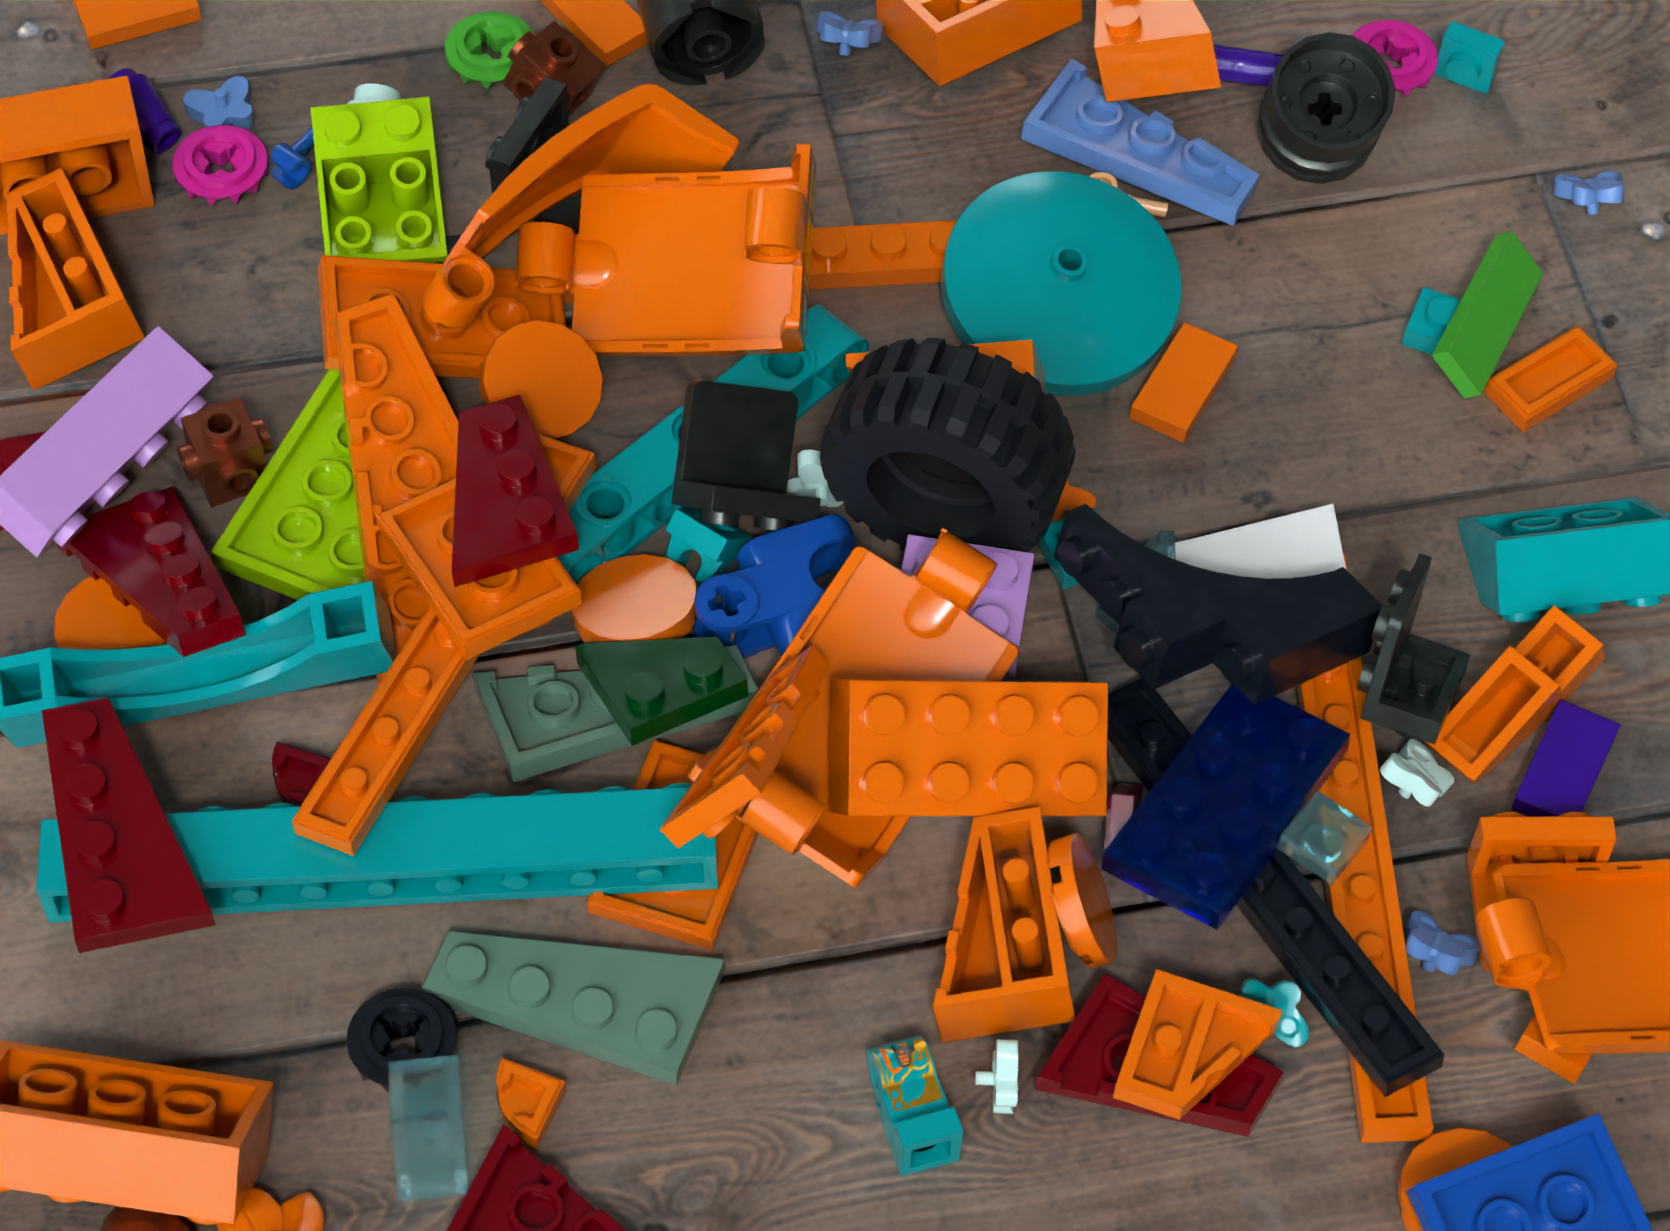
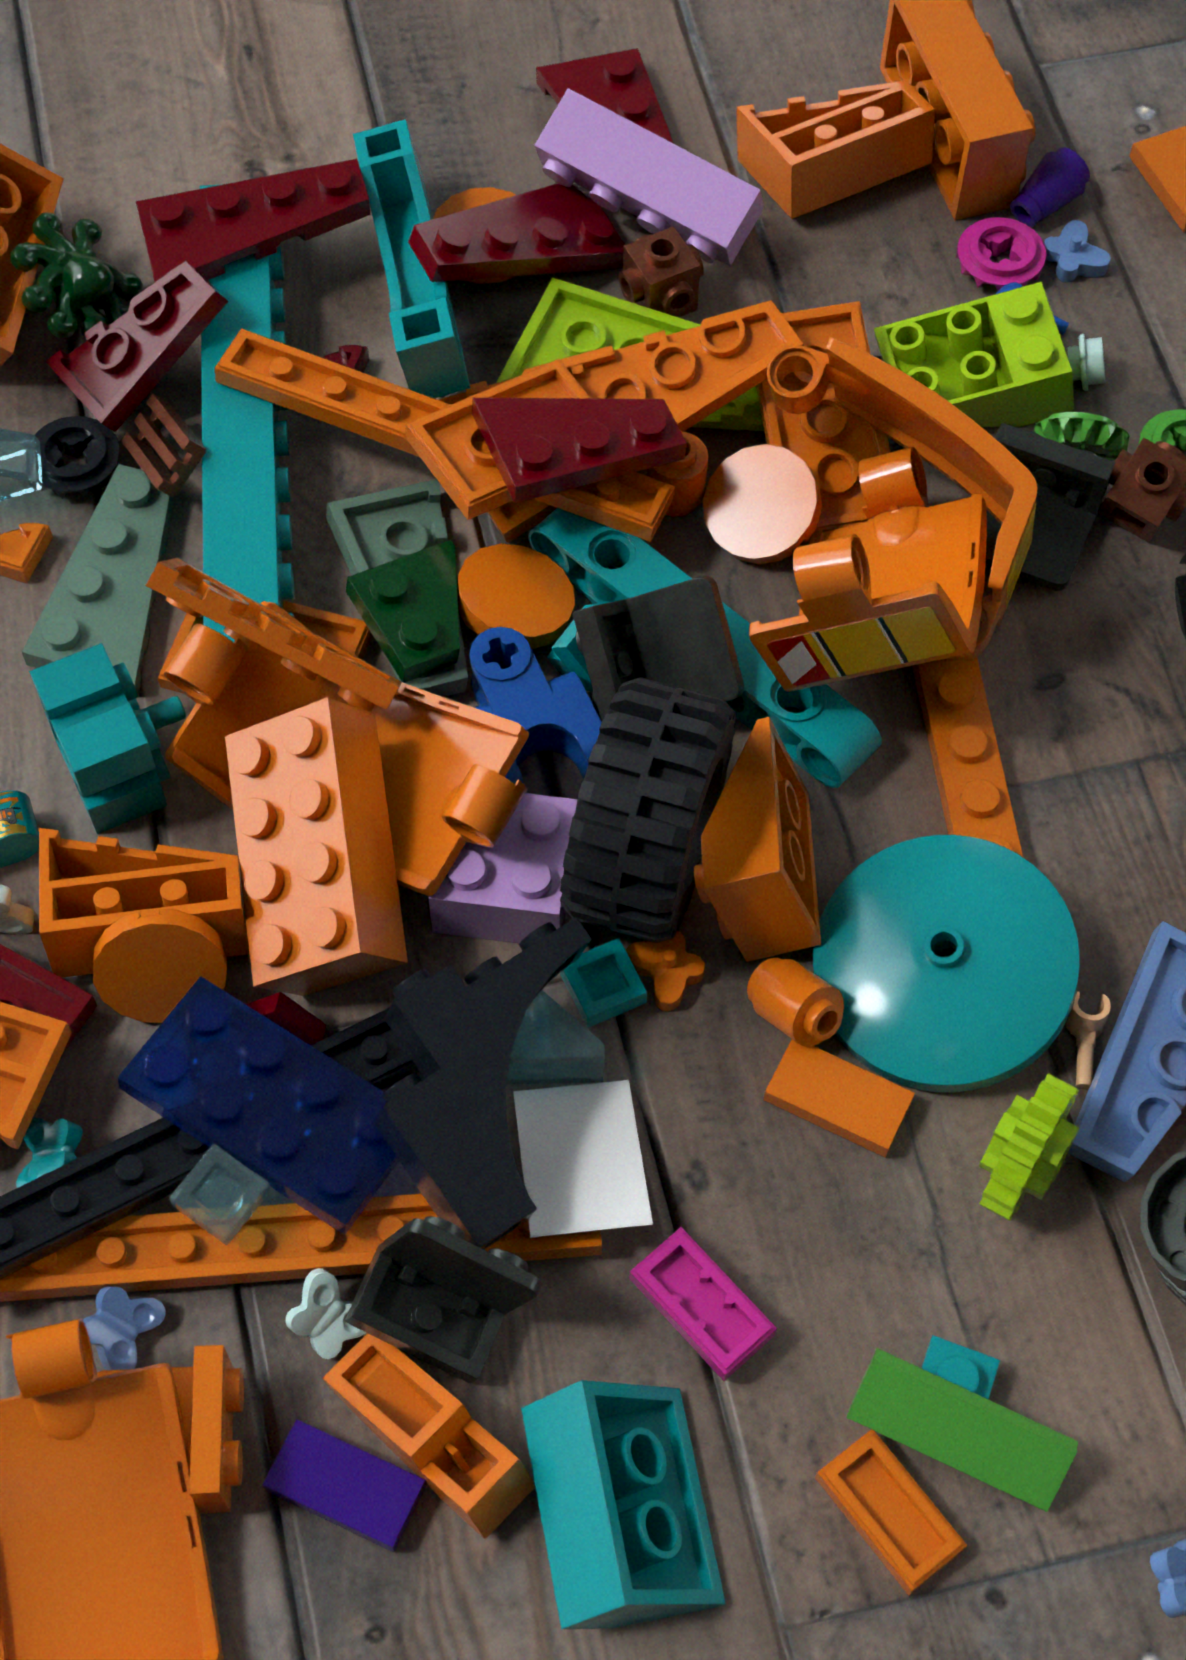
camera: 90 degrees right, 5 degrees up
none -> dark green animal [10,212,143,339]
none -> teal brick [29,643,187,834]
none -> dark red wing [45,261,229,432]
none -> copper tile [121,393,206,498]
none -> dark pink plate [629,1227,777,1381]
none -> orange brick [747,958,844,1047]
none -> lime gear [979,1073,1080,1221]
none -> bright green gear [1034,412,1130,461]

